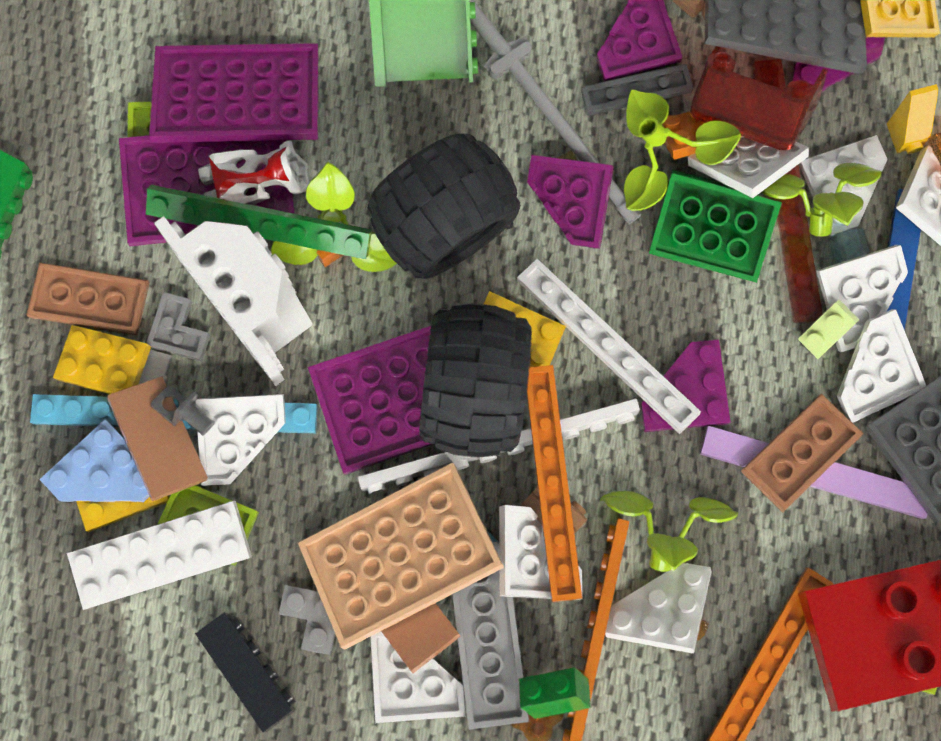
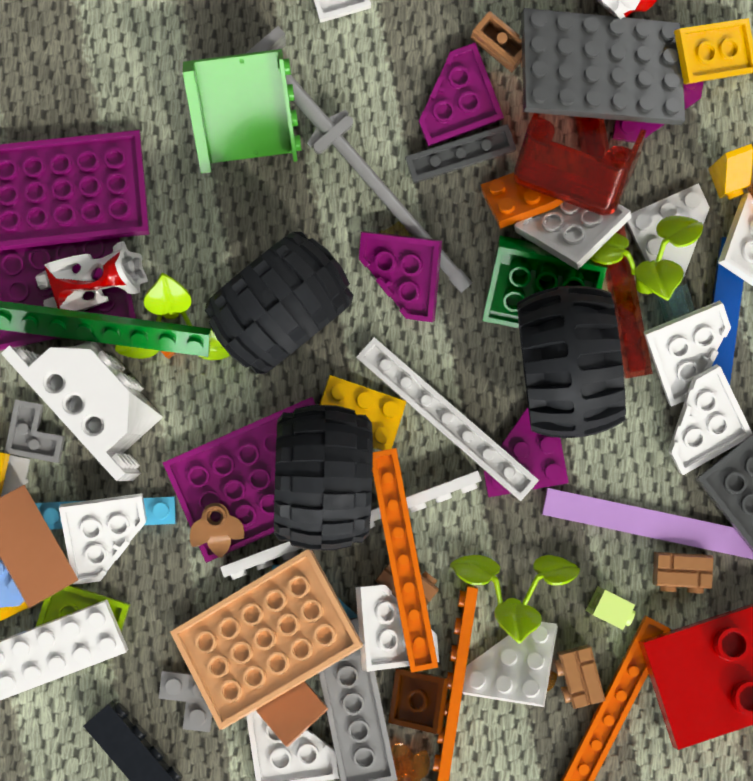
camera: 10 degrees left, 10 degrees up
dark grey bracket [151,385,215,436] -> none
green brick [519,667,591,719] -> none
lime plant [624,90,741,211] -> none
nougat tile [741,394,864,513] -> none
yellowish green plate [798,300,859,359] -> none
none -> medium nougat plate [190,503,244,558]
none -> reddish brown plate [388,668,449,734]
none -> black tyre [517,286,626,438]
none -> medium nougat brick [554,645,605,709]
none -> yellowish green brick [586,586,636,630]
none -> medium nougat brick [653,552,713,594]

